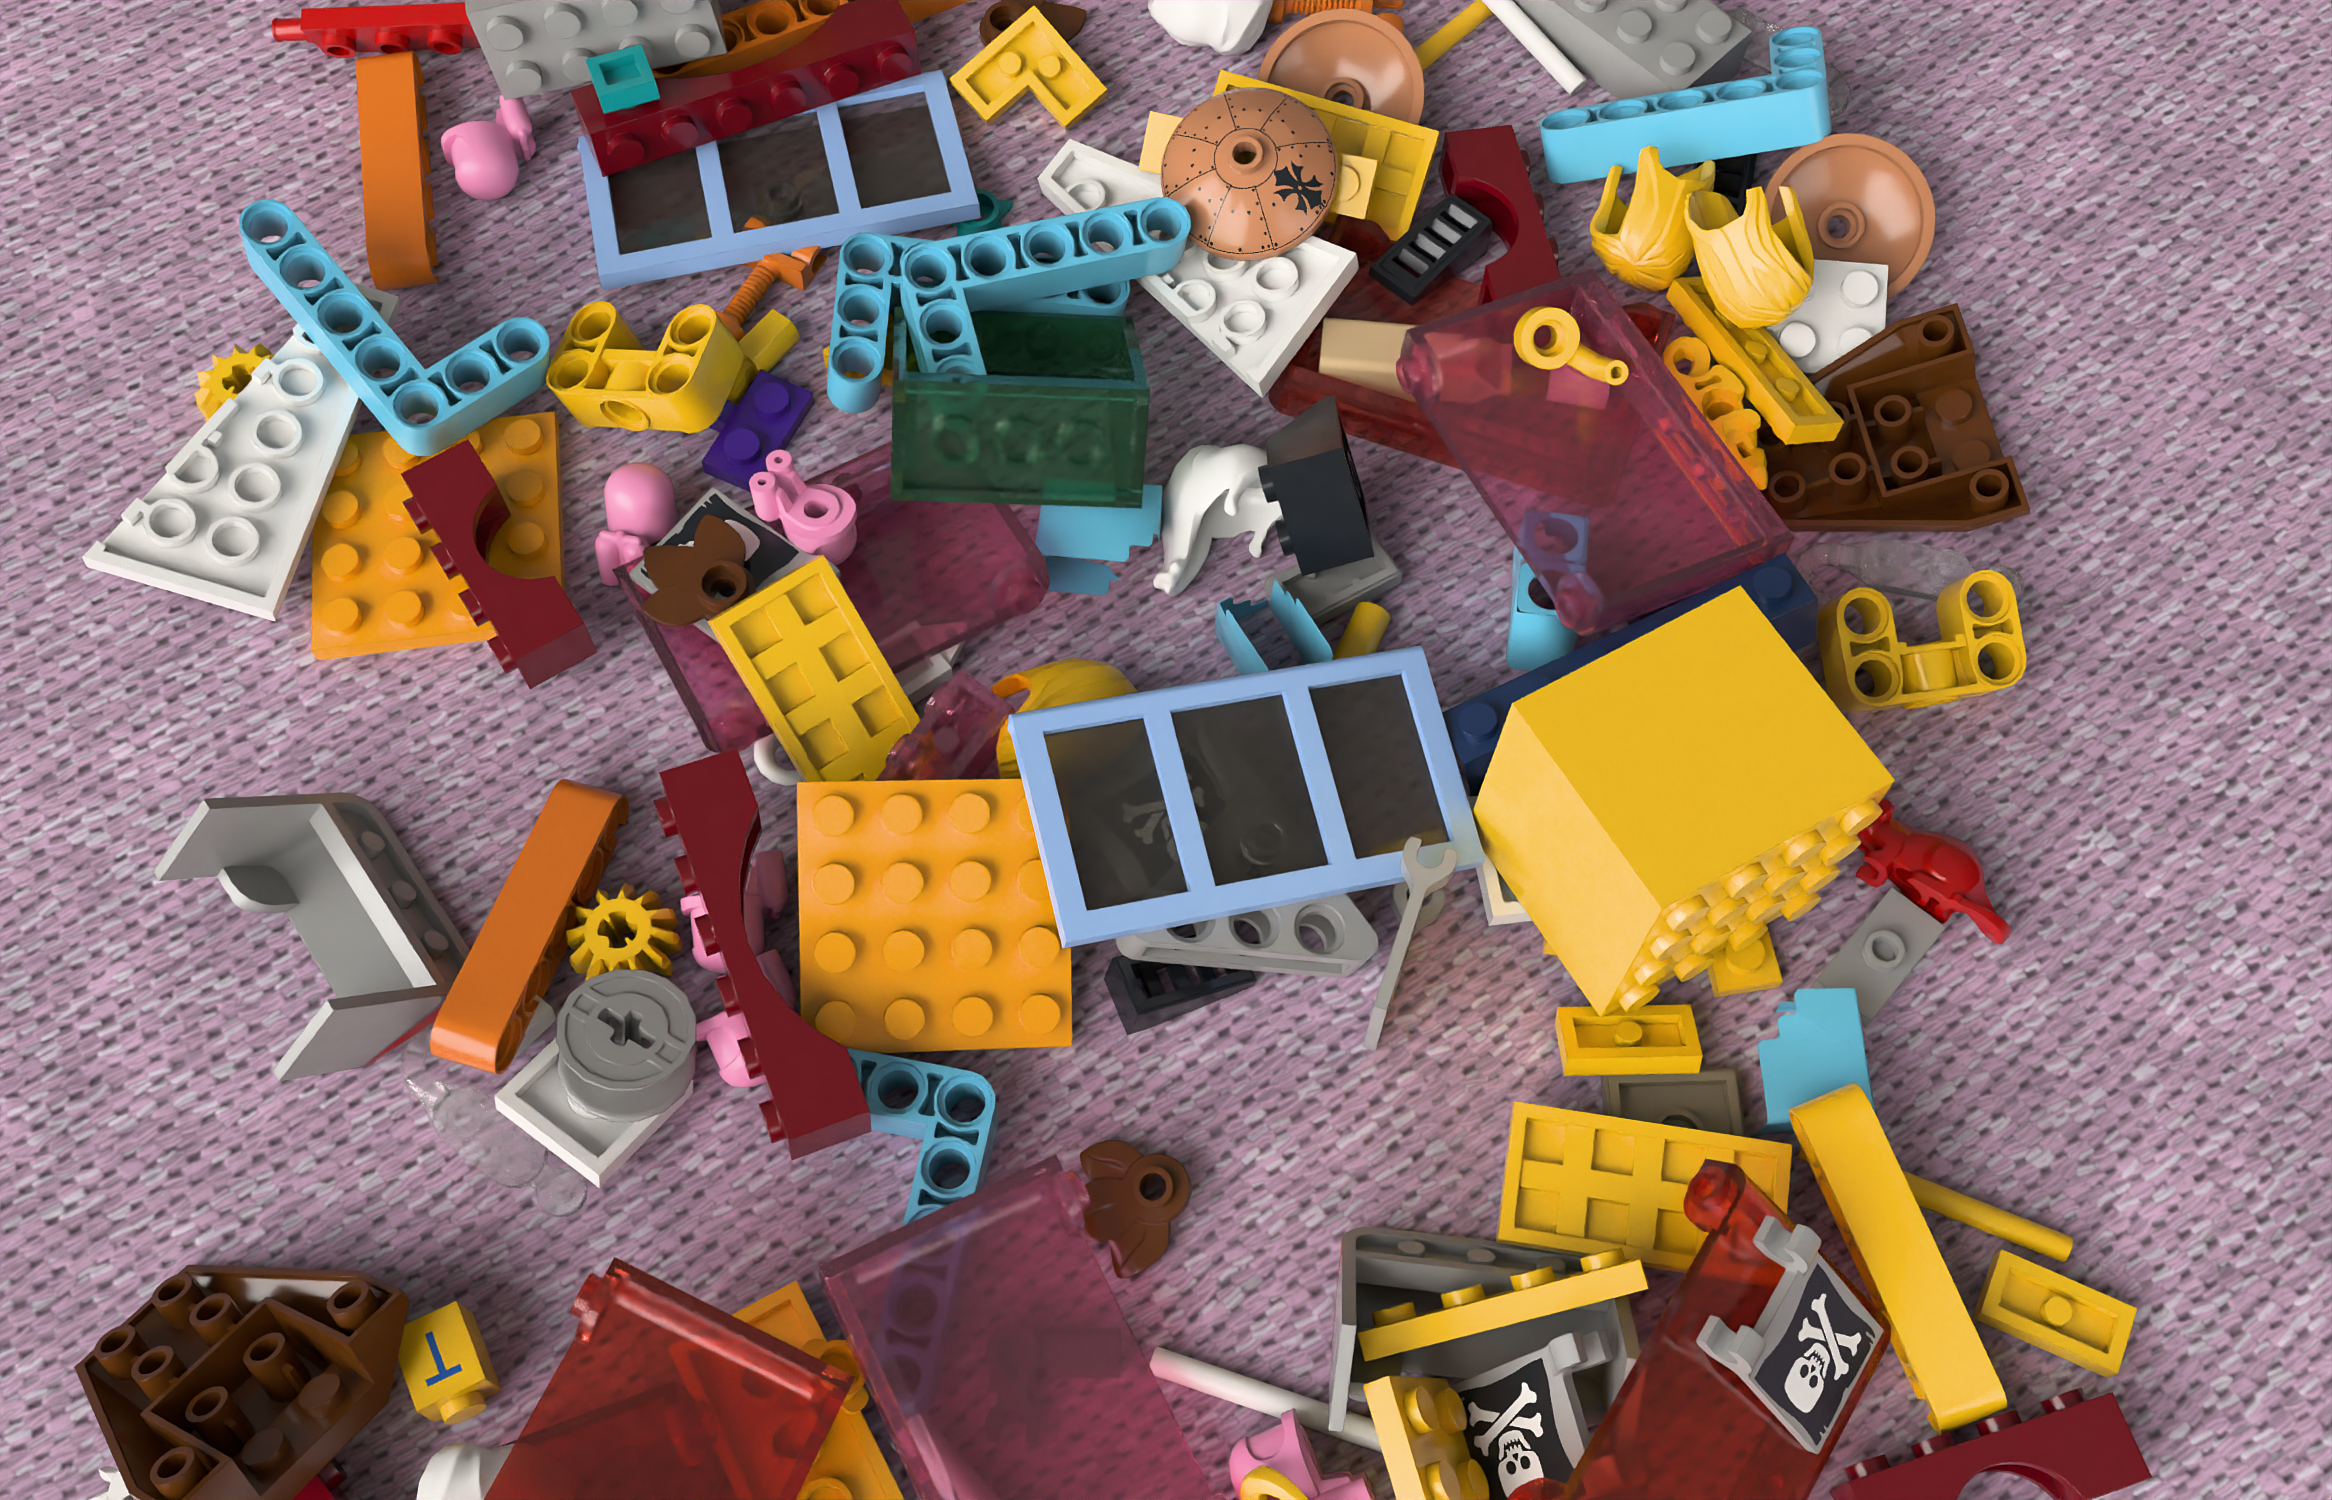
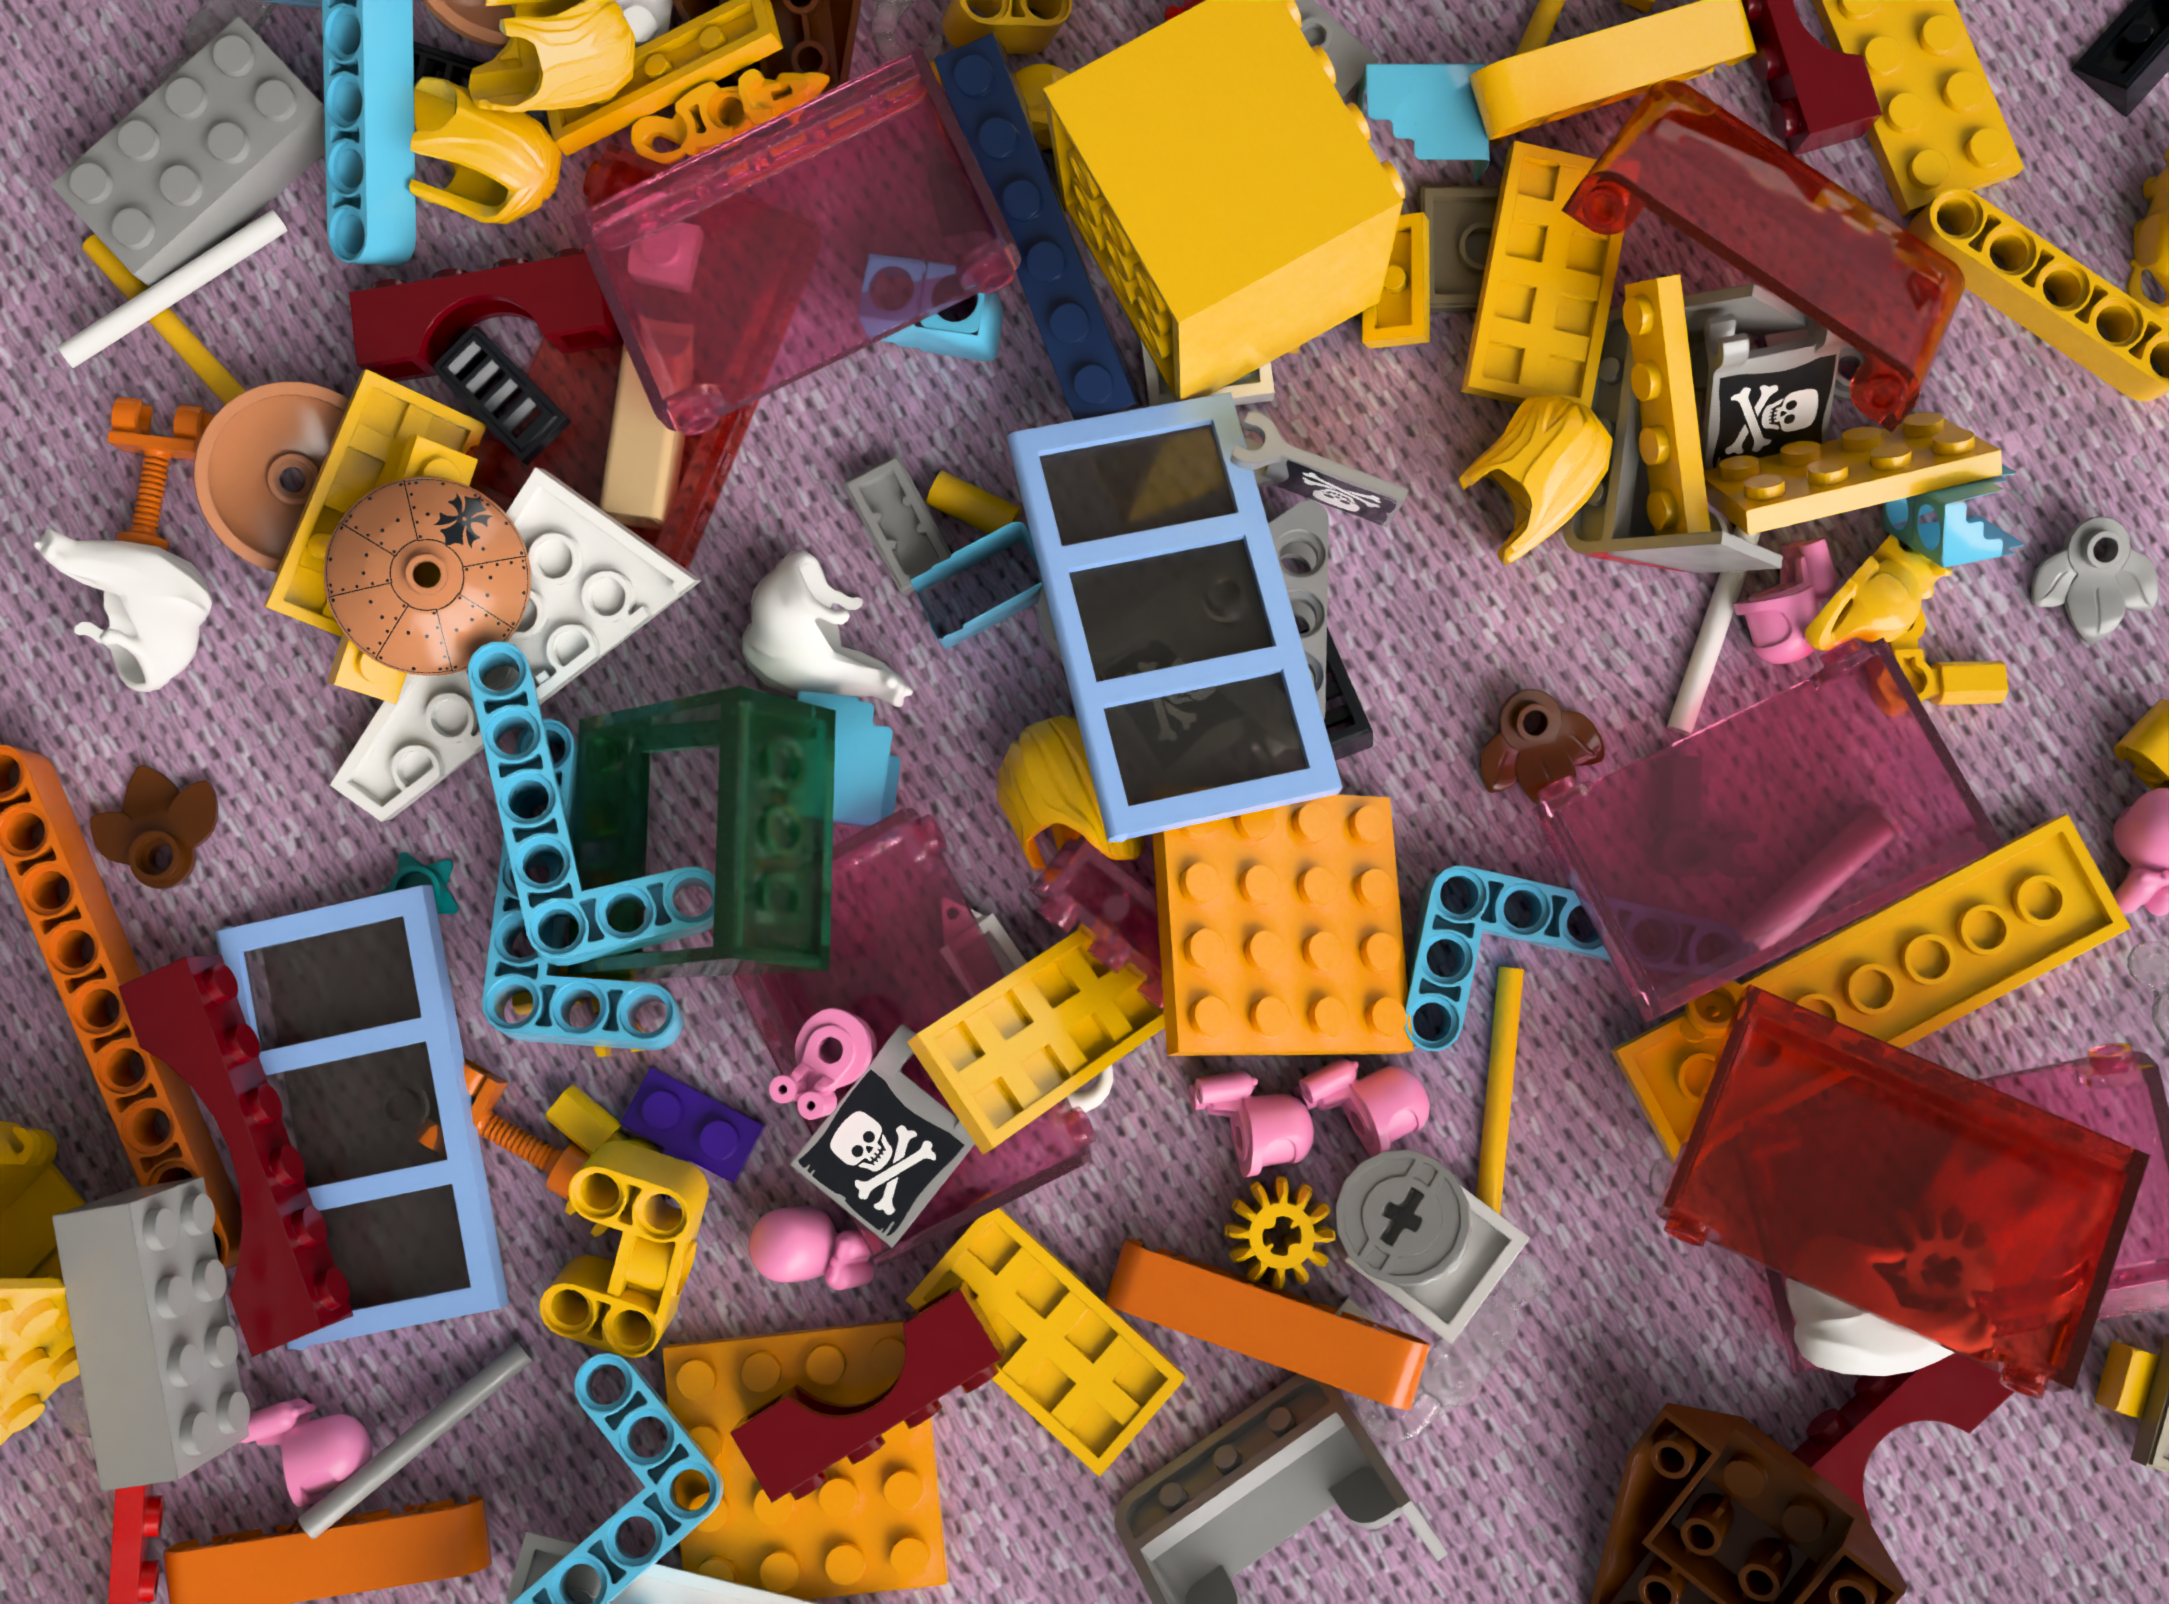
camera: 85 degrees left, 20 degrees up
yellow brick [398,1301,502,1425] -> none
teal plate [585,44,660,114] -> none
reddish brown plate [642,514,757,627] -> none
dark red arch [653,748,872,1160] -> none
yellow plate [950,6,1108,131] -> none
black slope [1258,395,1374,576] -> none
yellow plate [1514,306,1628,385] -> none
flag [1696,1215,1884,1454] -> none
none -> light grey bar [298,1341,534,1539]
none -> yellow plate [905,1200,1186,1477]
none -> yellow hair [1458,394,1613,565]
none -> yellow piece [1476,966,1524,1215]

